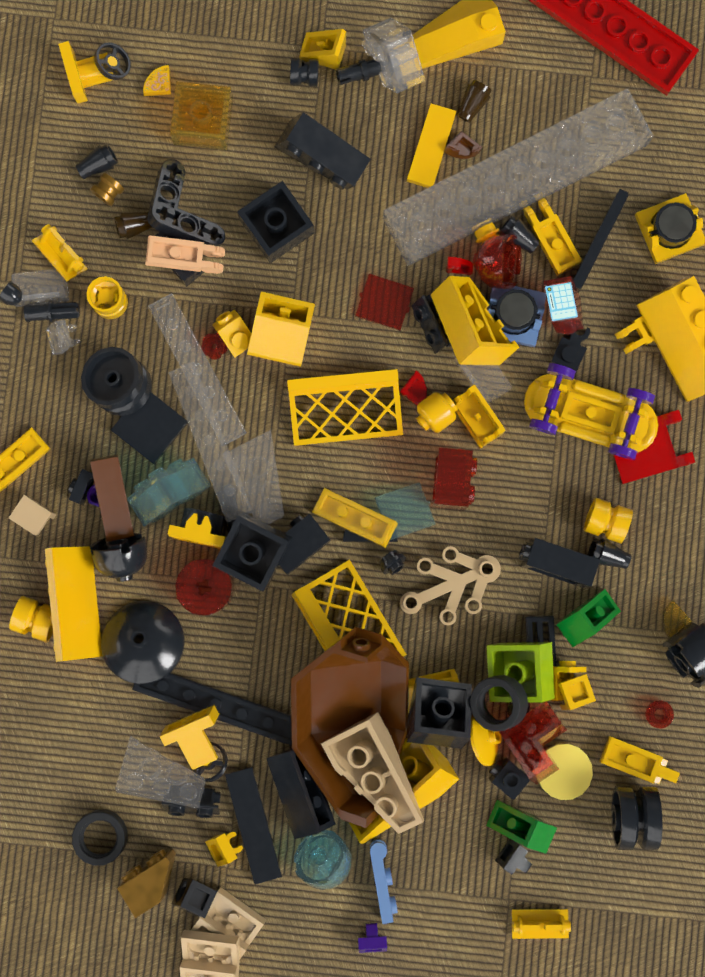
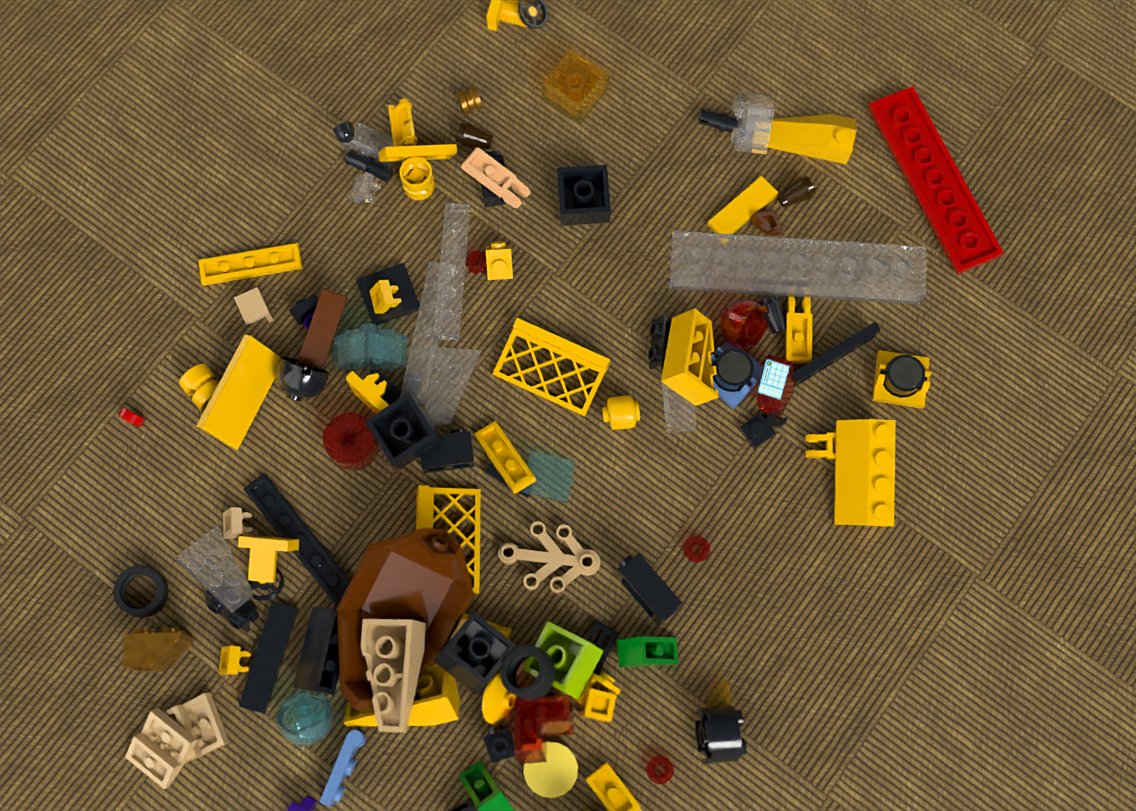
camera: 30 degrees right, 10 degrees down
black cone [76,144,118,179] -> none
black wheel [81,347,152,416] -> none
black dish [101,601,185,684] -> none
yellow tile [143,65,171,96] -> none
black beam [147,159,225,247] -> none
black brick [171,878,217,918] -> none
yellow slope [247,292,315,367] -> none
black wedge [274,112,371,190] -> none
black wheel [290,58,319,87] -> none
yellow slope [299,29,346,69] -> none
clear red piece [355,274,414,331] -> none
black plate [379,550,406,575] -> none
red tile [400,370,427,406] -> none
clear red brick [432,448,477,511] -> none
red tile [446,256,474,275] -> none
yellow hinge [453,384,506,449] -> none
yellow plate [474,222,500,246] -> none
yellow piece [524,363,658,460] -> none
yellow wheel [584,498,633,544] -> none
black cone [588,538,631,569] -> none
red flag [613,410,695,484] -> none
none -> tan tile [223,507,252,539]
none -> yellow tile [369,280,402,314]
none -> yellow tile [378,144,457,162]
none -> clear red plate [684,536,710,563]

